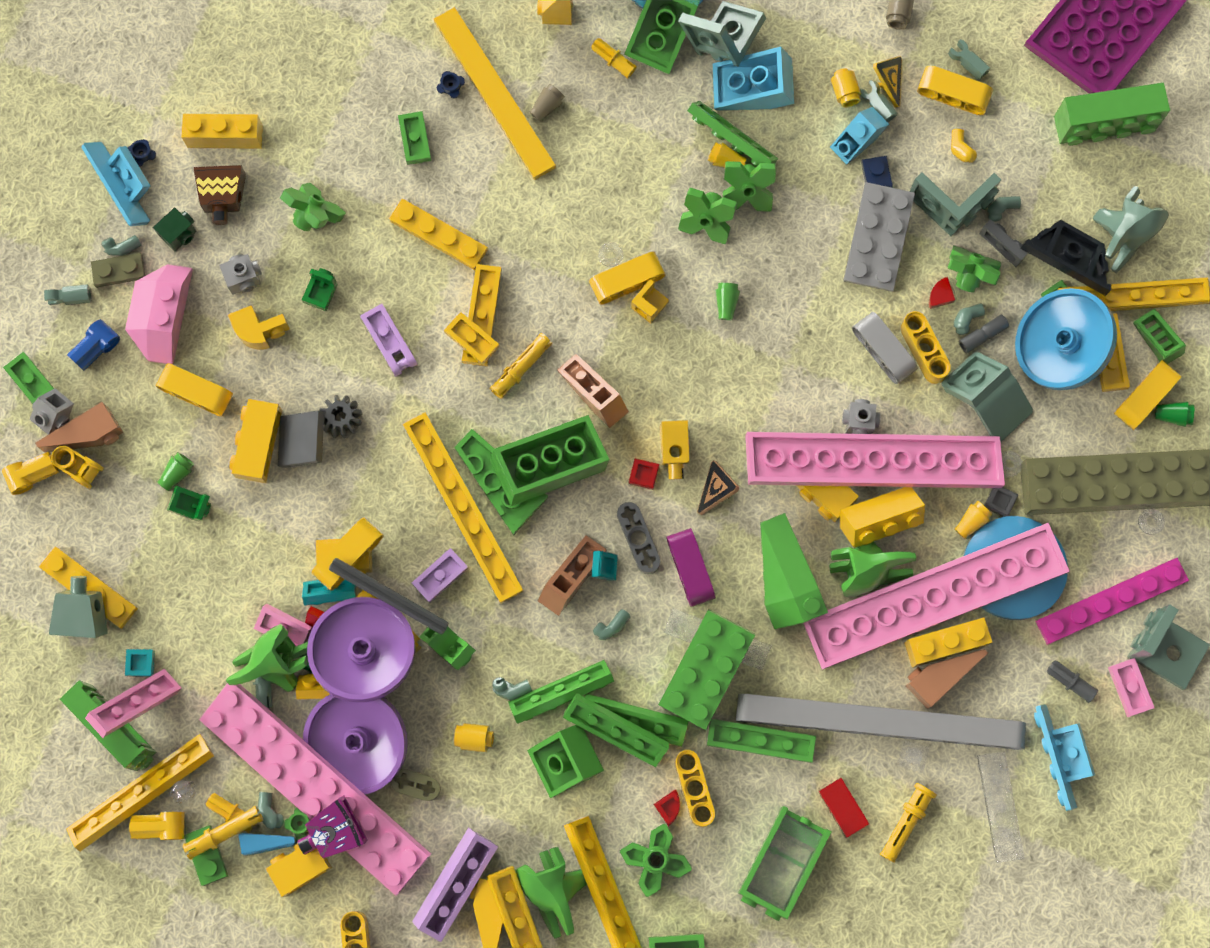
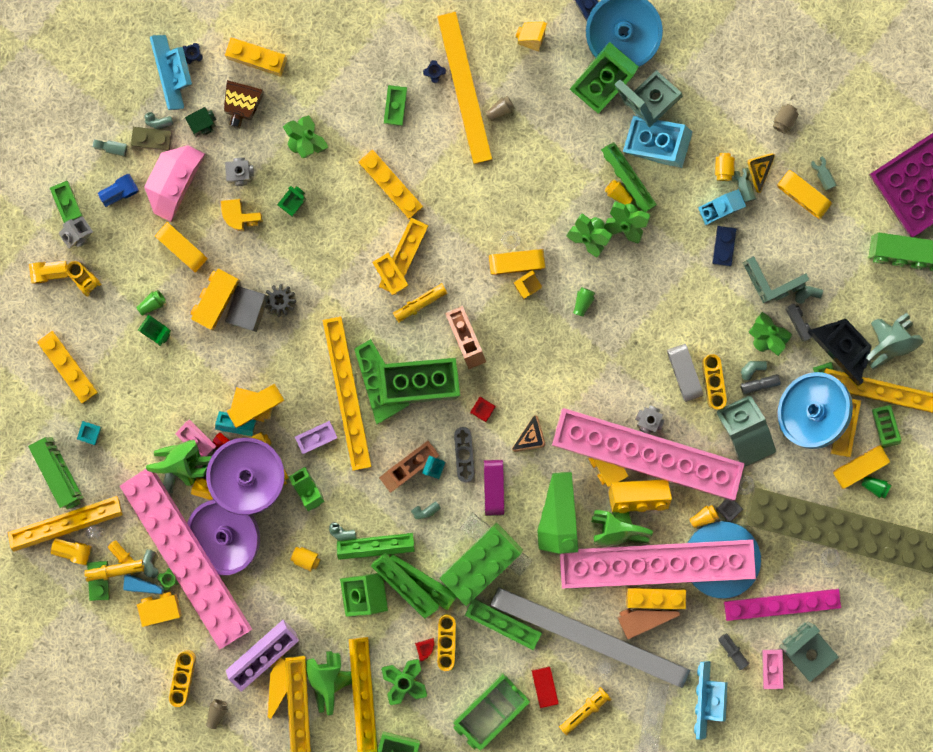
camera: 20 degrees right, 10 degrees up
nougat slope [35,402,124,452] -> none
sand green torso [49,576,108,638] -> none
bright pink plate [85,669,181,738] -> none
magenta torso [297,795,368,858] -> none
dark grey axle [329,558,449,634] -> none
lavender plate [360,304,418,377] -> none
olive beam [391,769,441,801] -> none
yellow axle [591,38,637,79] -> none
yellow torso [660,420,689,480] -> none
light grey plate [843,182,915,292] -> none
red tile [929,277,955,309] -> none
yellow arm [951,129,977,163] -> none

